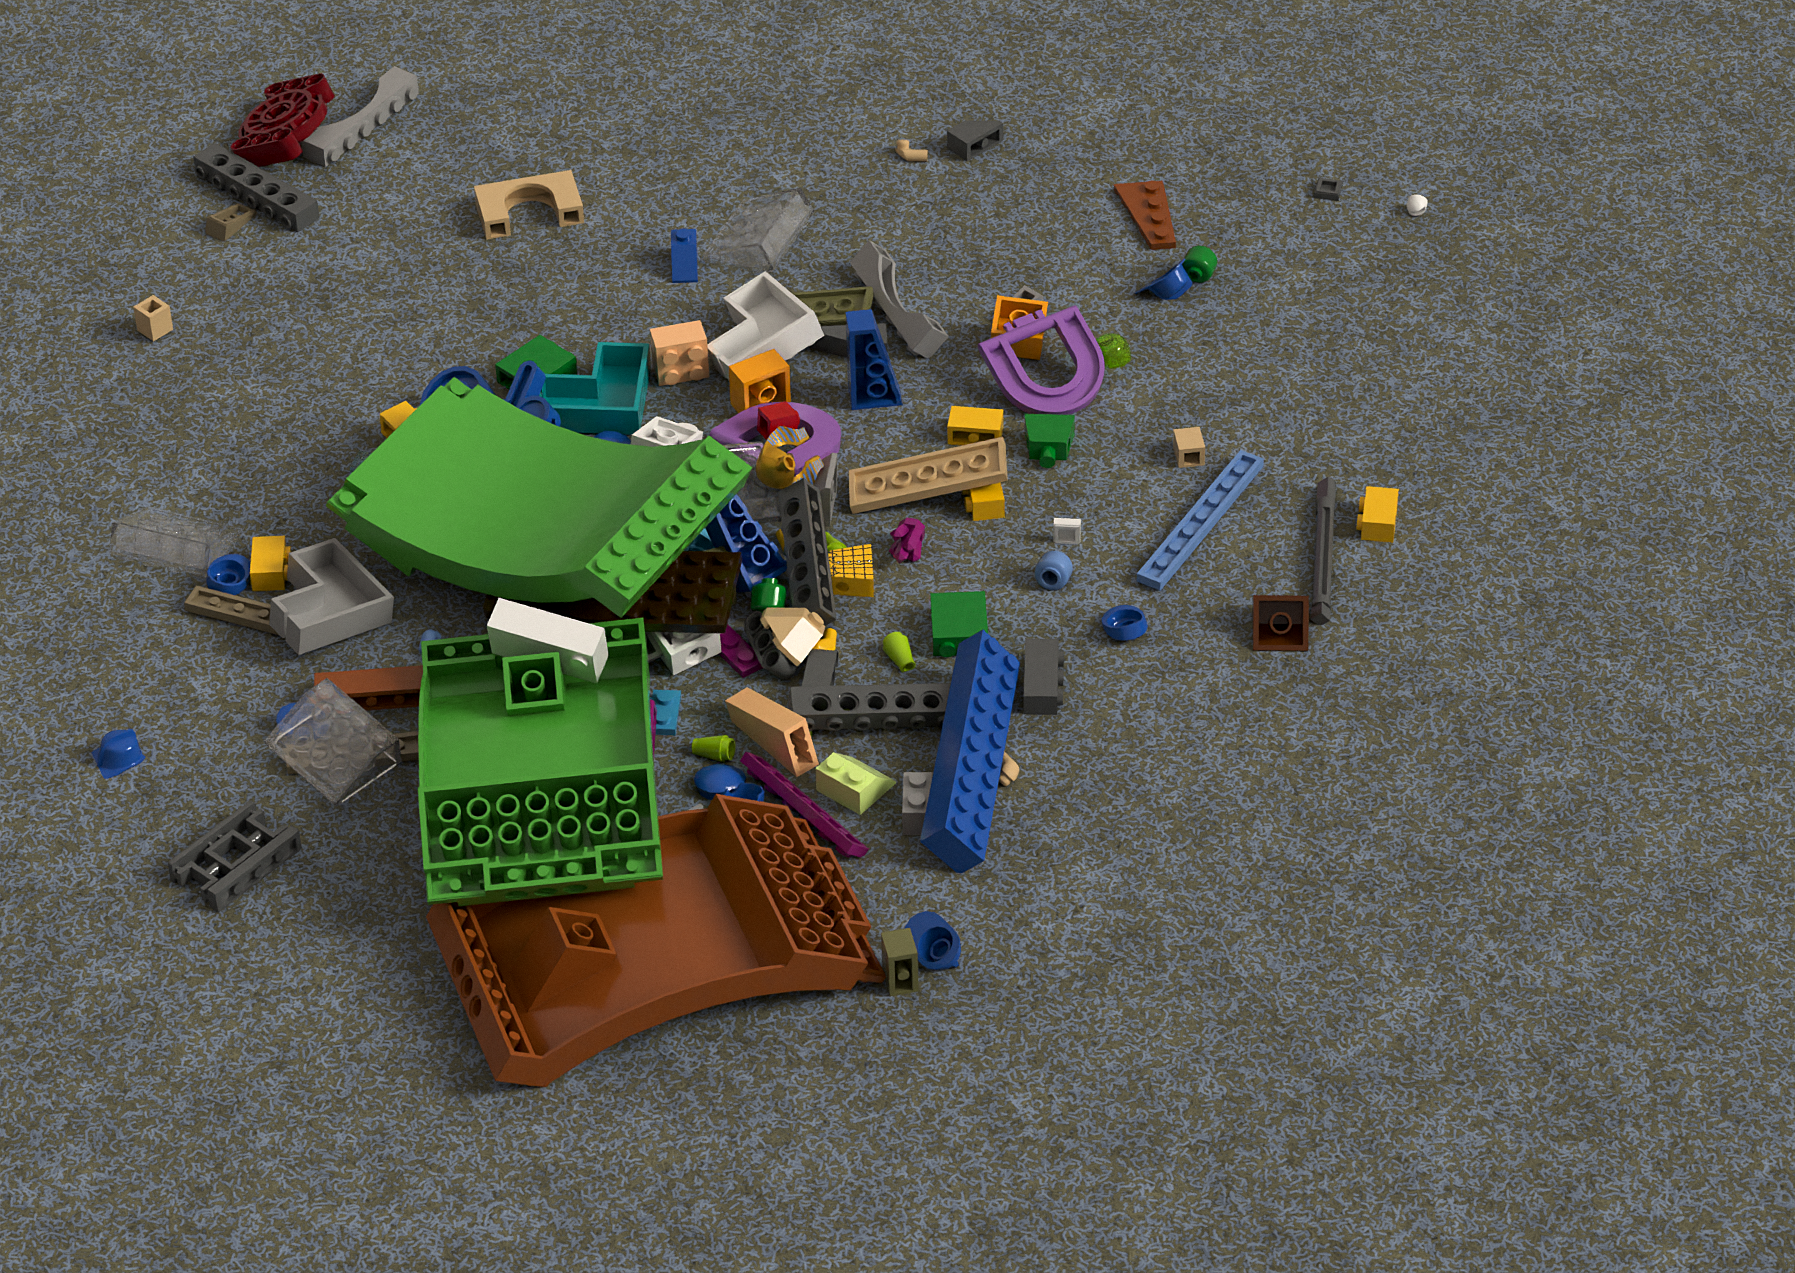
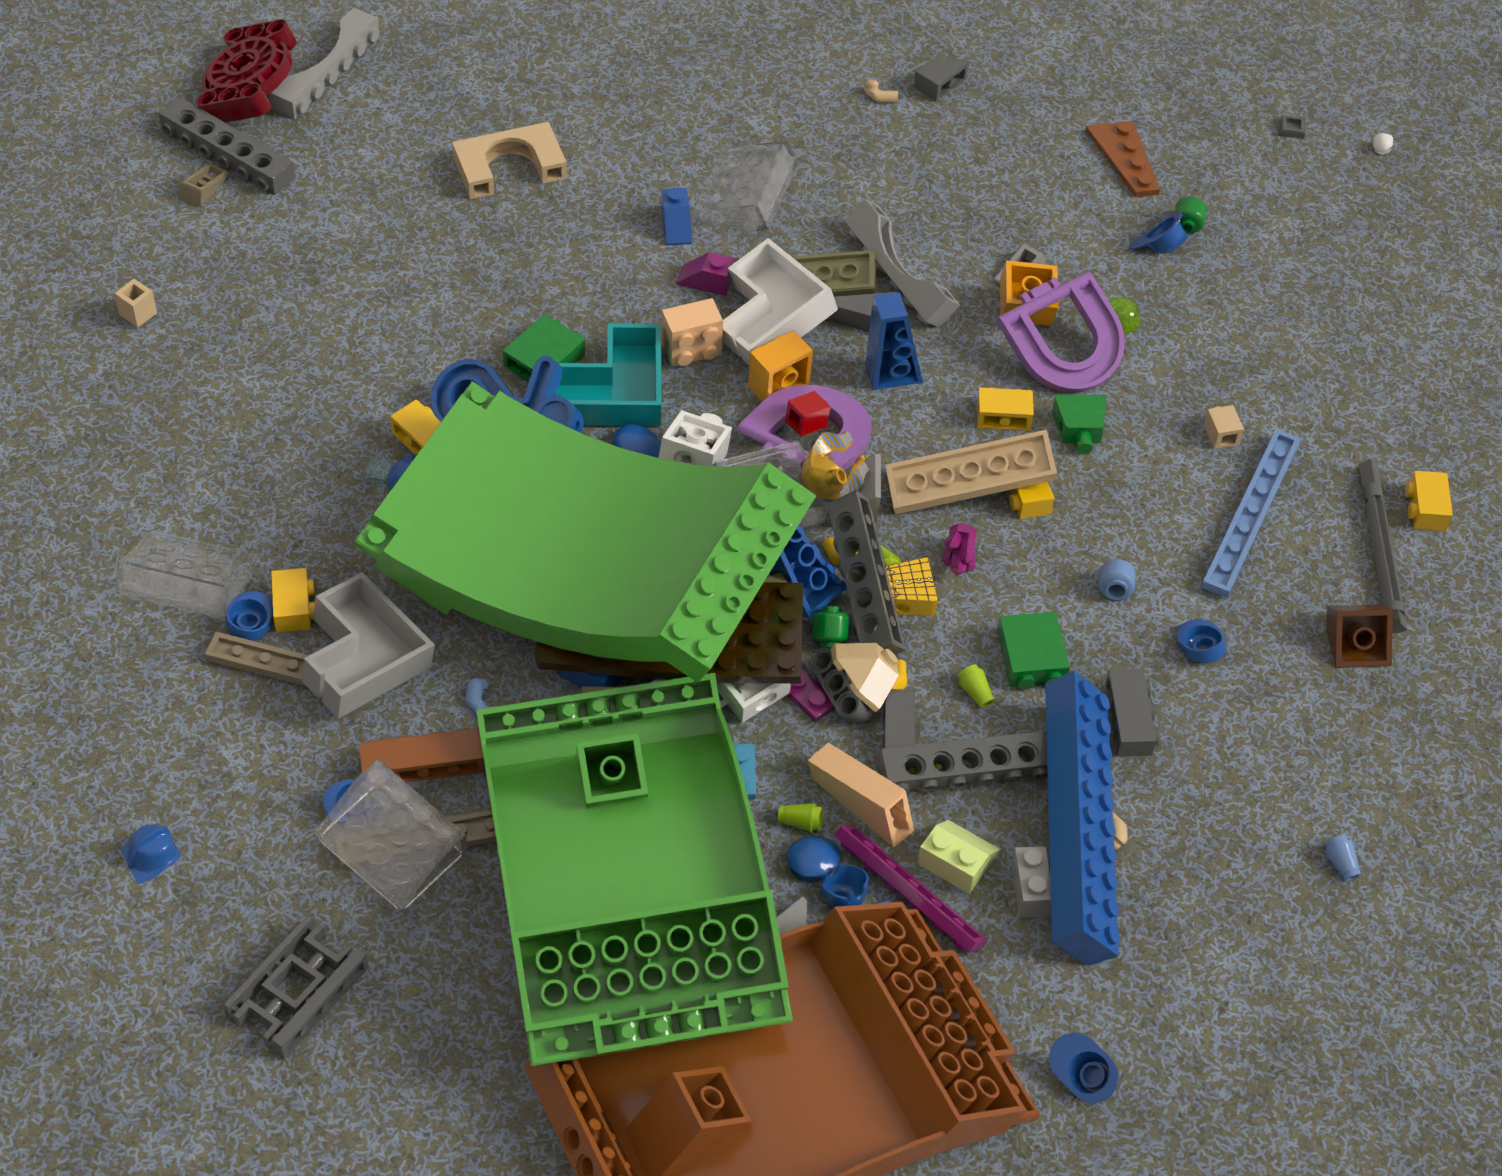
camera: 10 degrees left, 10 degrees up
white brick [487,598,608,683] -> none
olive brick [881,928,919,996] -> none
white tile [1053,518,1081,544] -> none
none -> magenta slope [676,252,740,296]
none -> medium blue cone [1324,835,1362,882]

